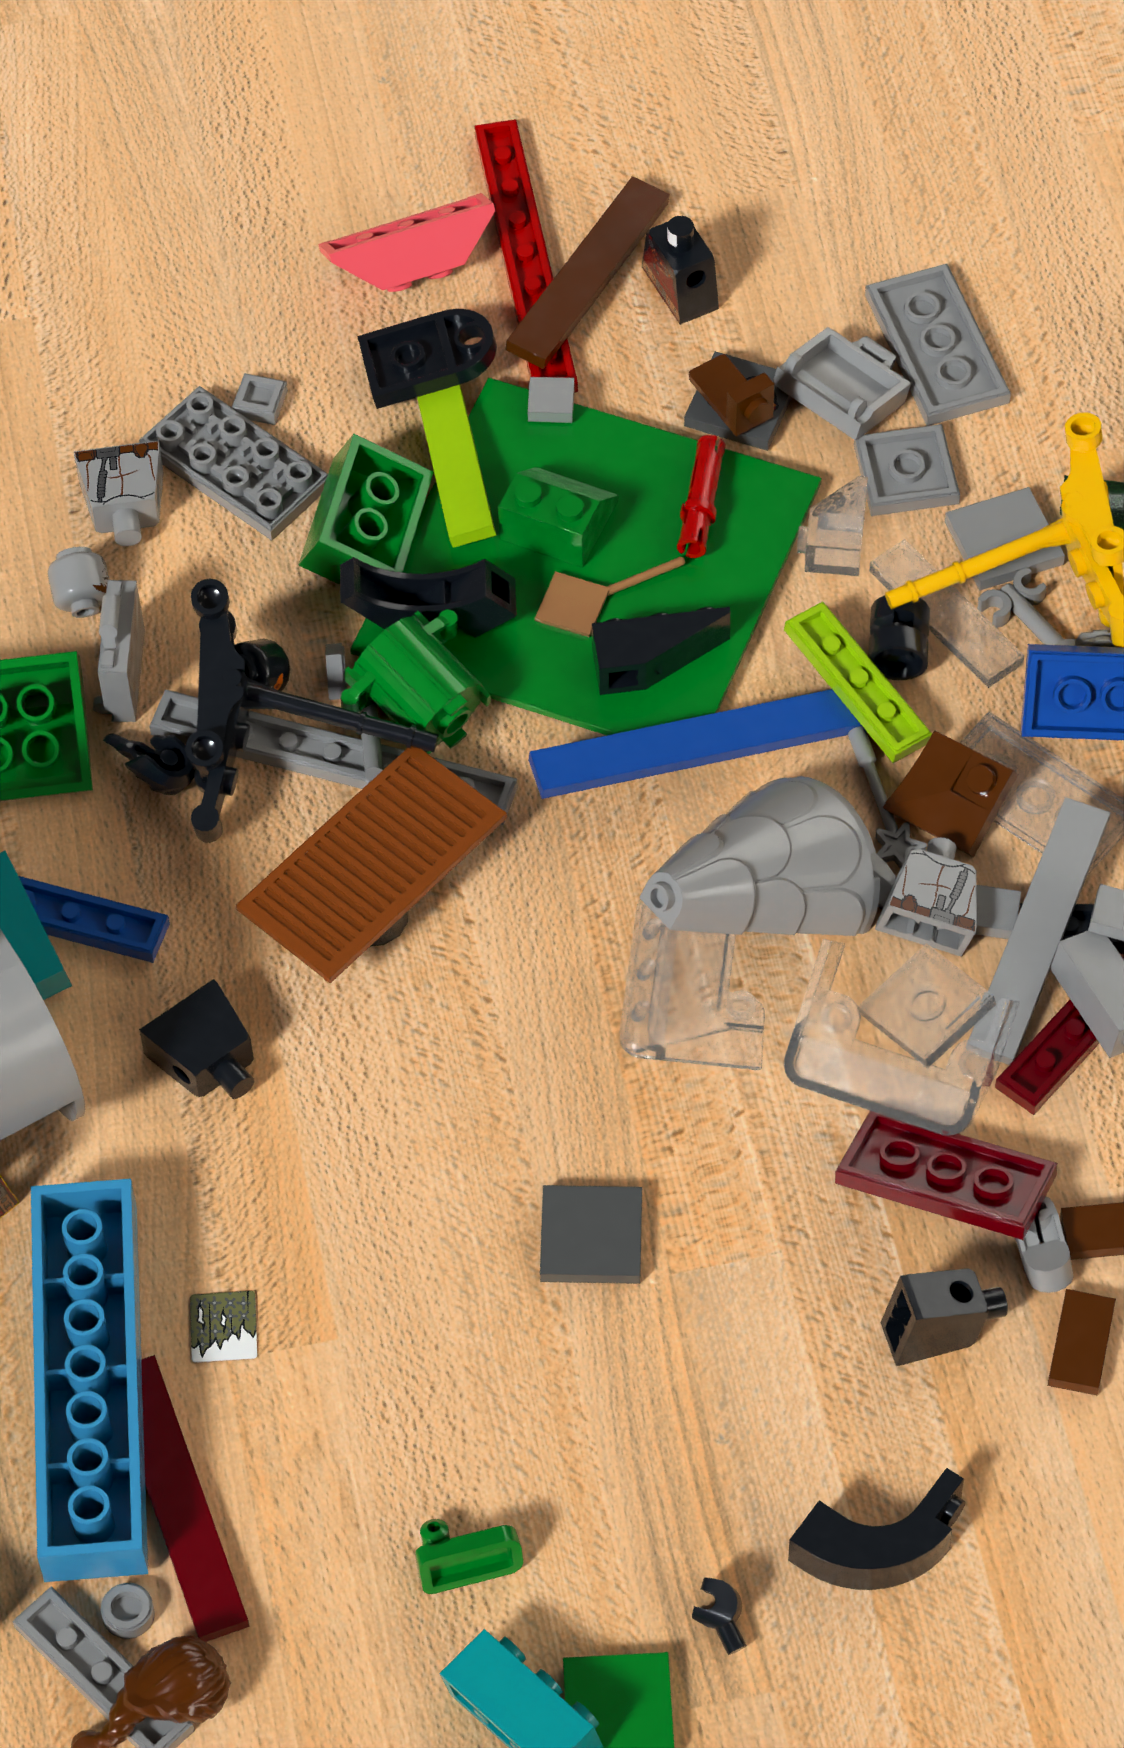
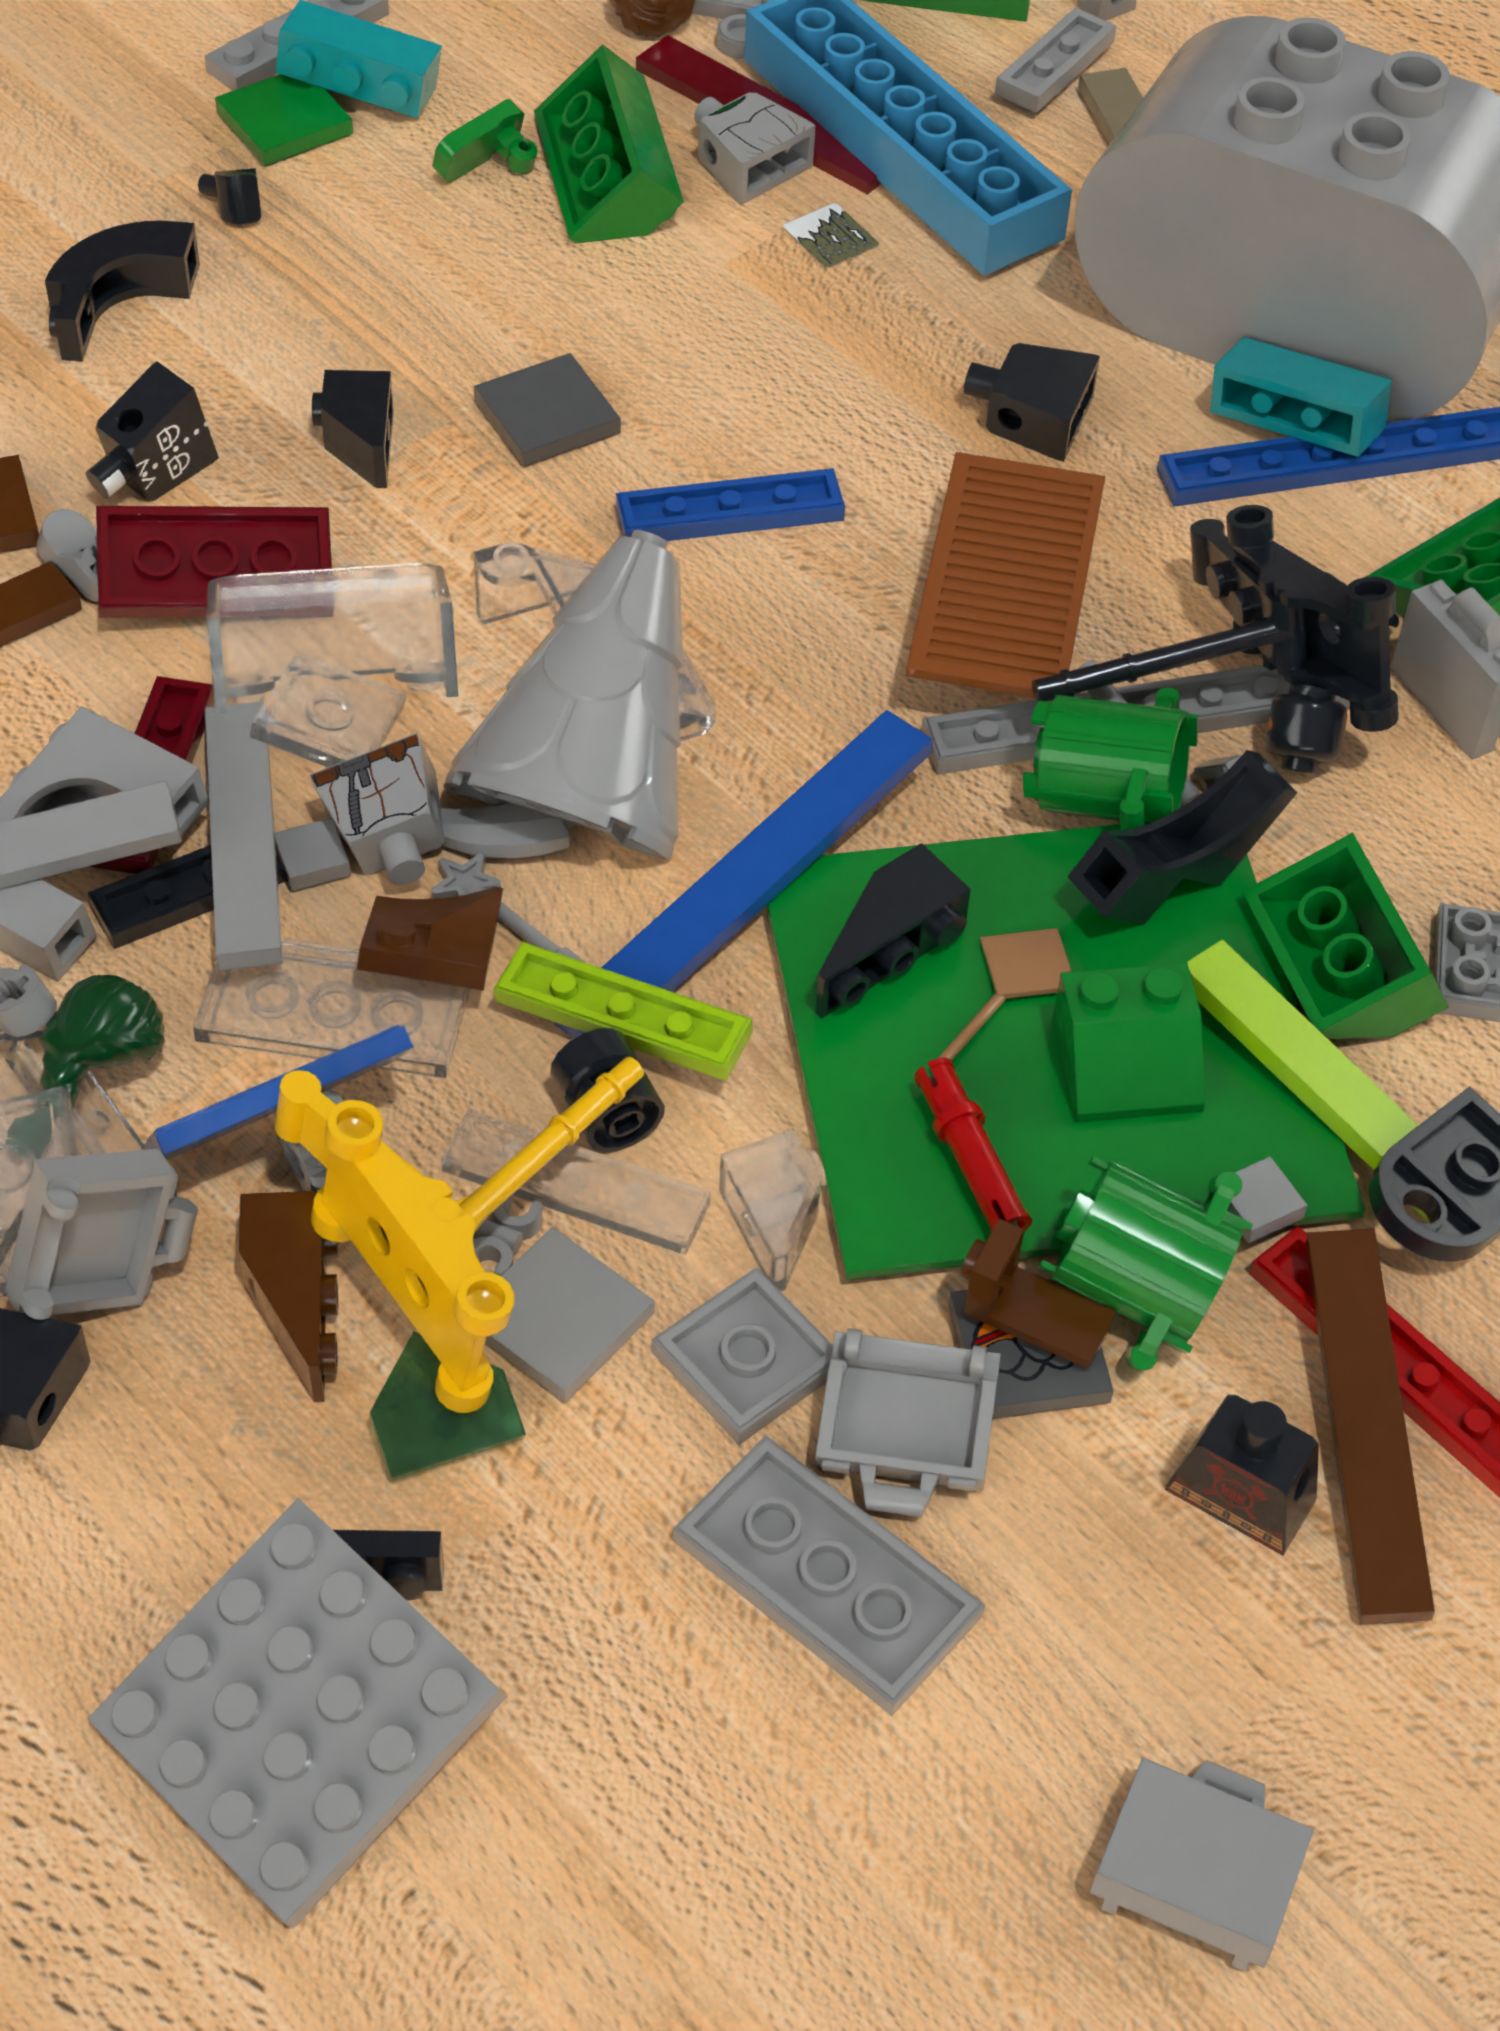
camera: 145 degrees right, 5 degrees down
none -> black slope [312,370,394,488]
none -> green slope [534,44,684,243]
none -> blue tile [616,468,845,541]
none -> light grey torso [694,93,815,205]
none -> green container [1037,1156,1253,1371]
none -> light grey piece [1090,1757,1314,1971]

